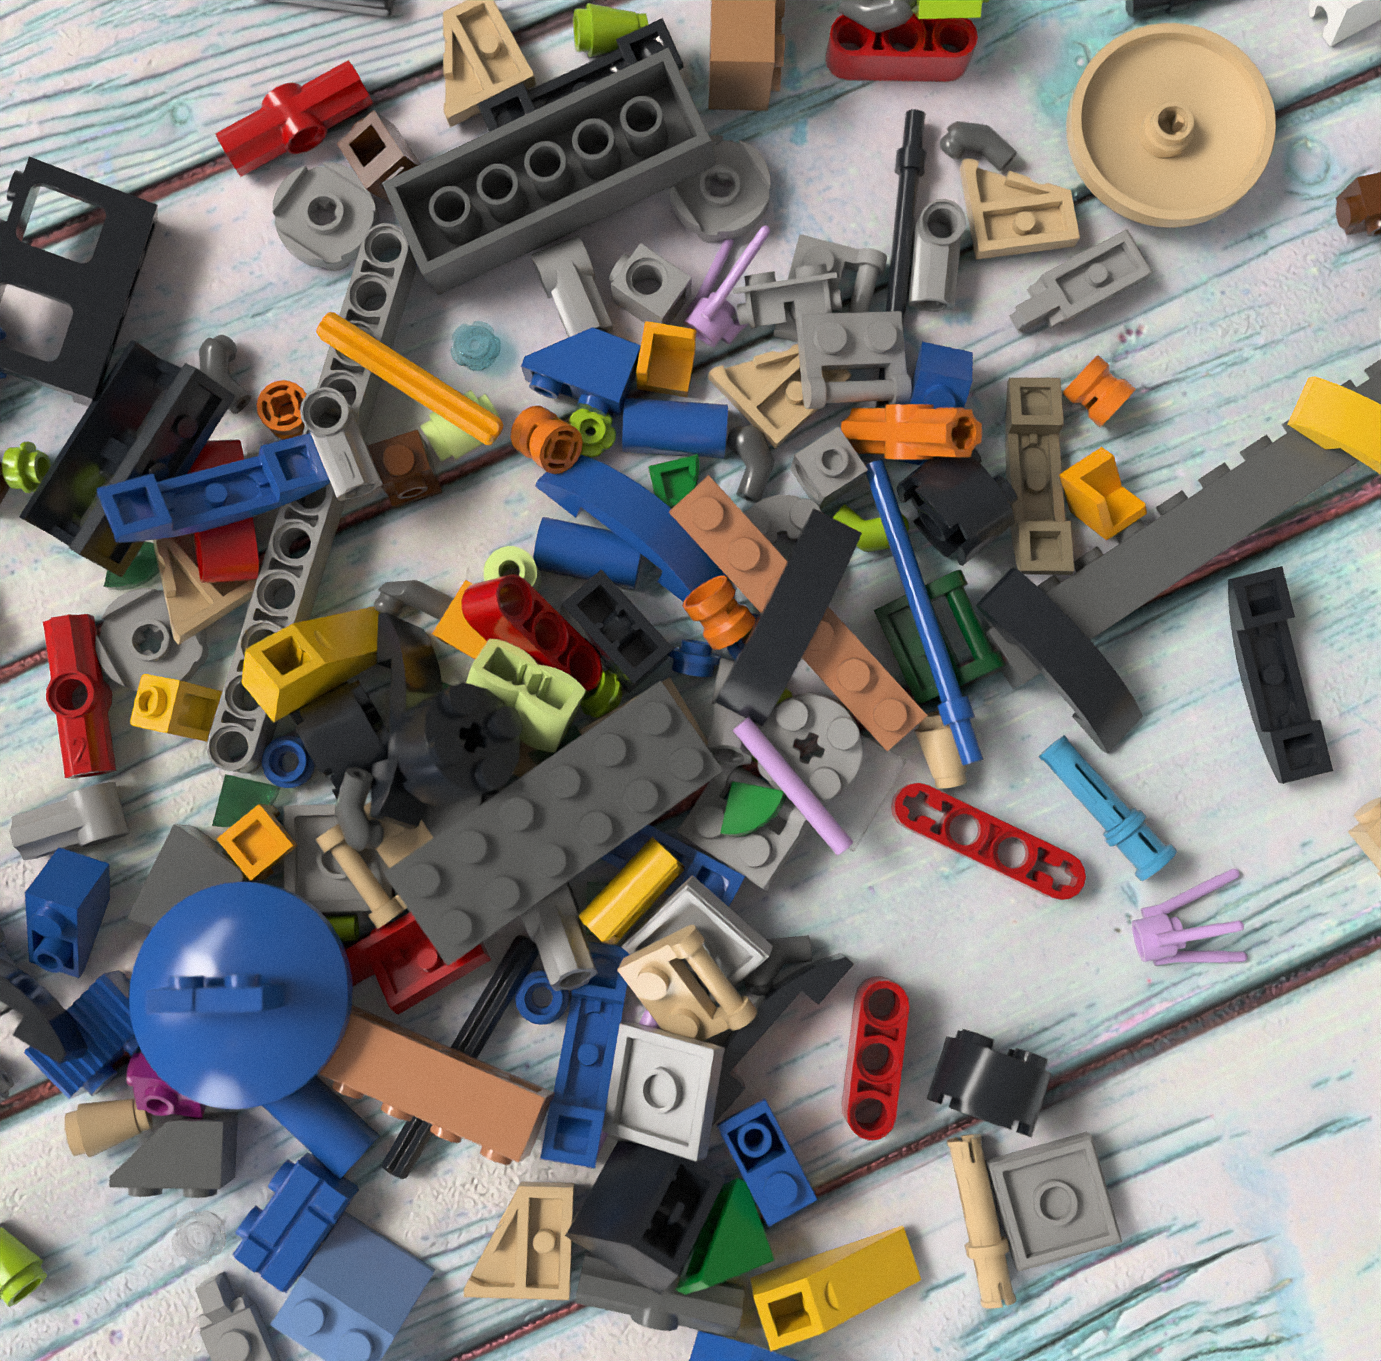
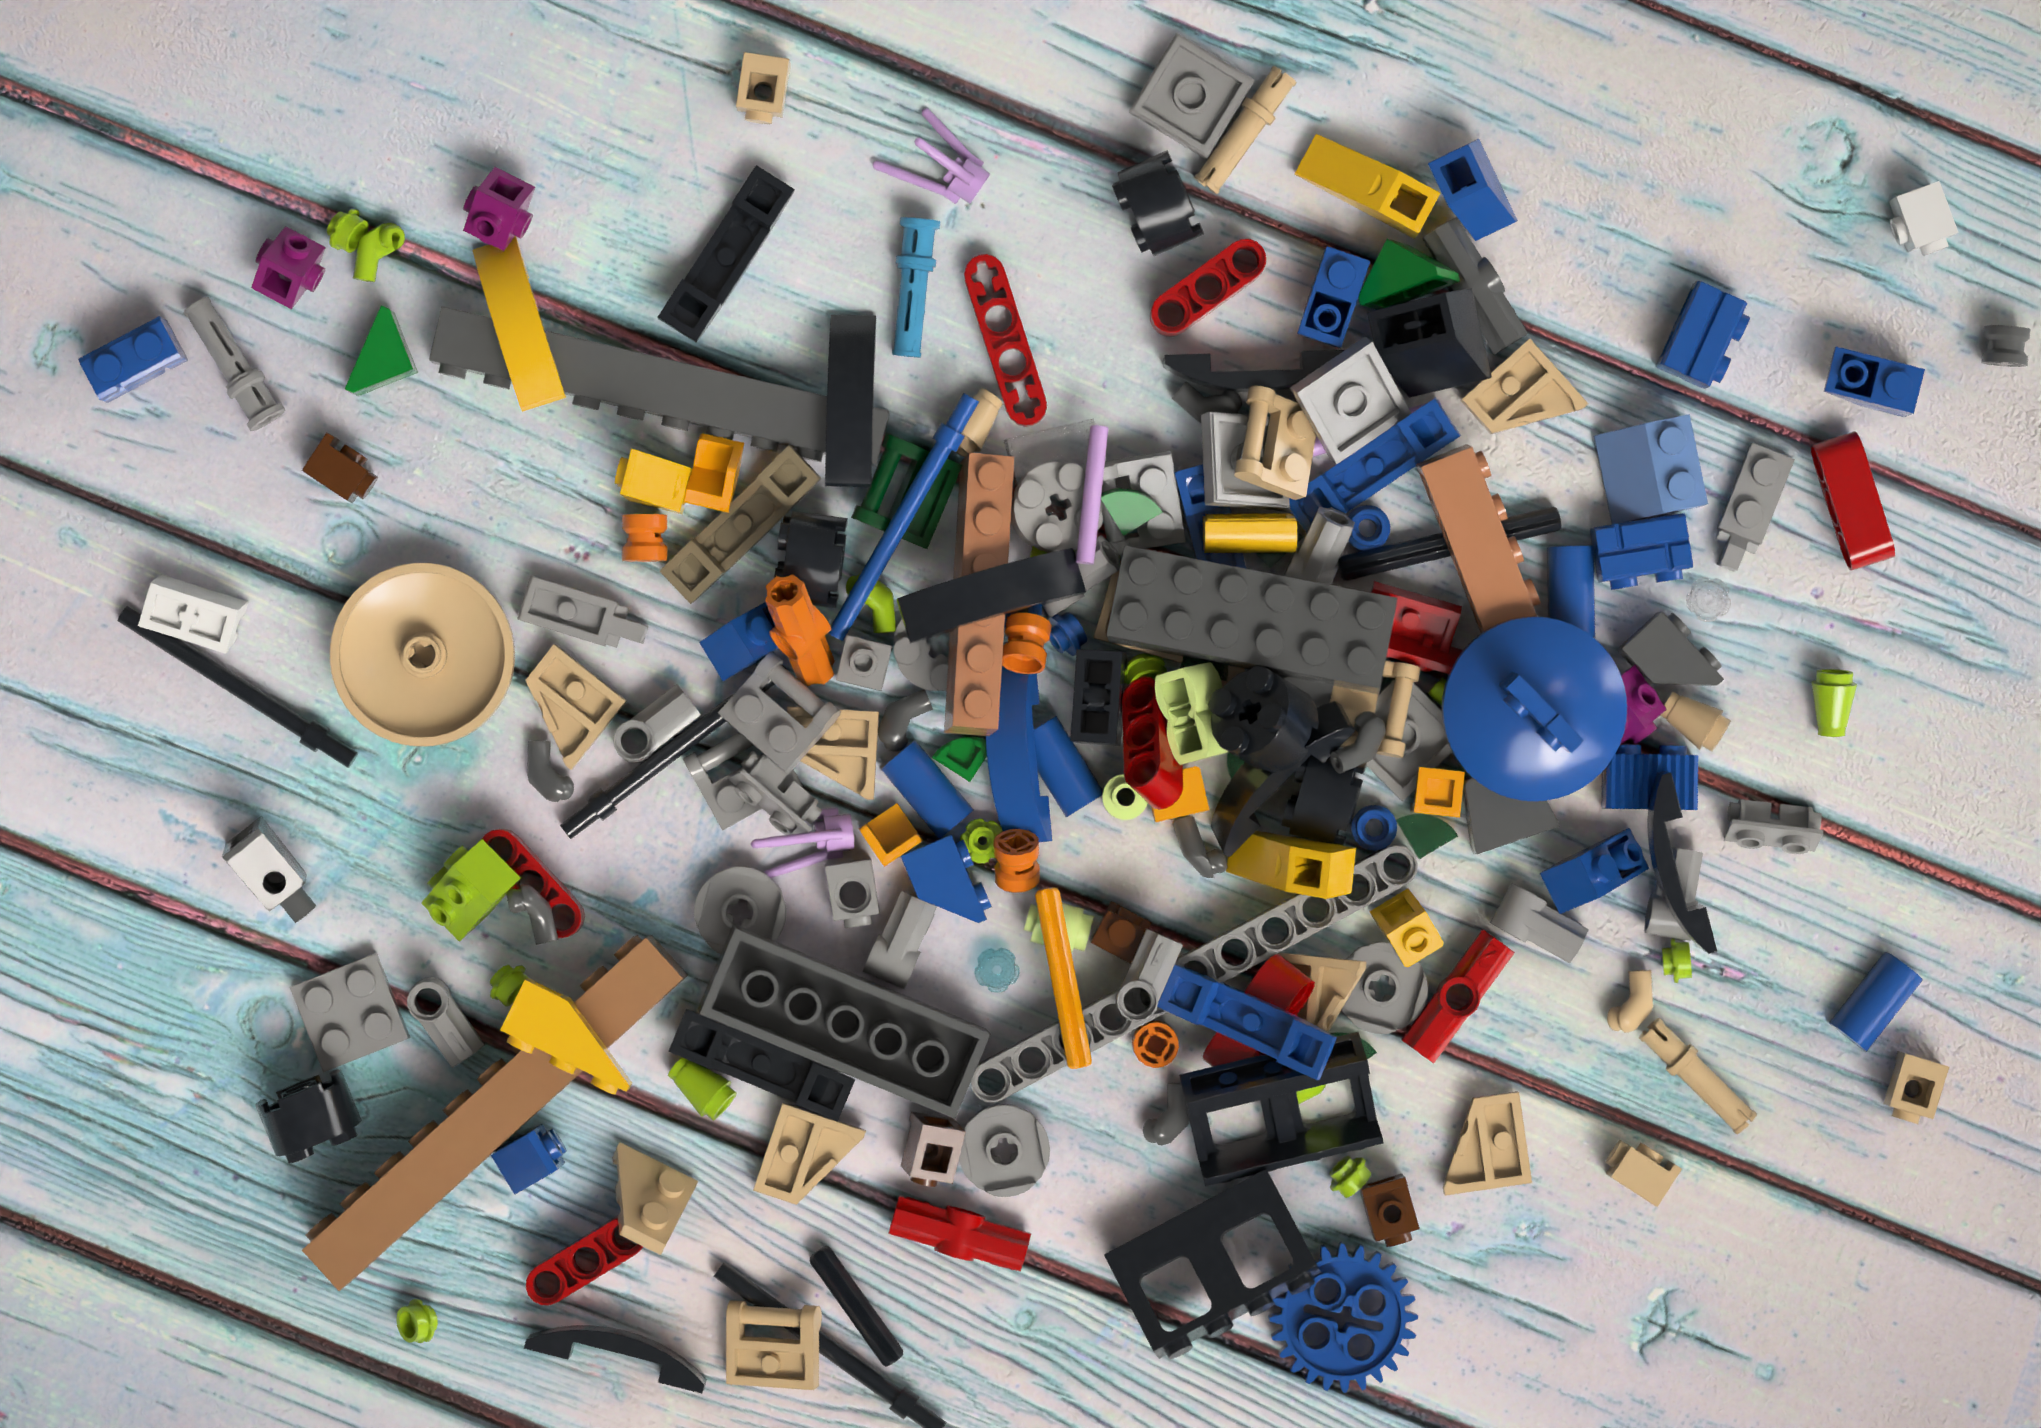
camera: 130 degrees left, 5 degrees up
none -> yellow slope [614,449,692,515]

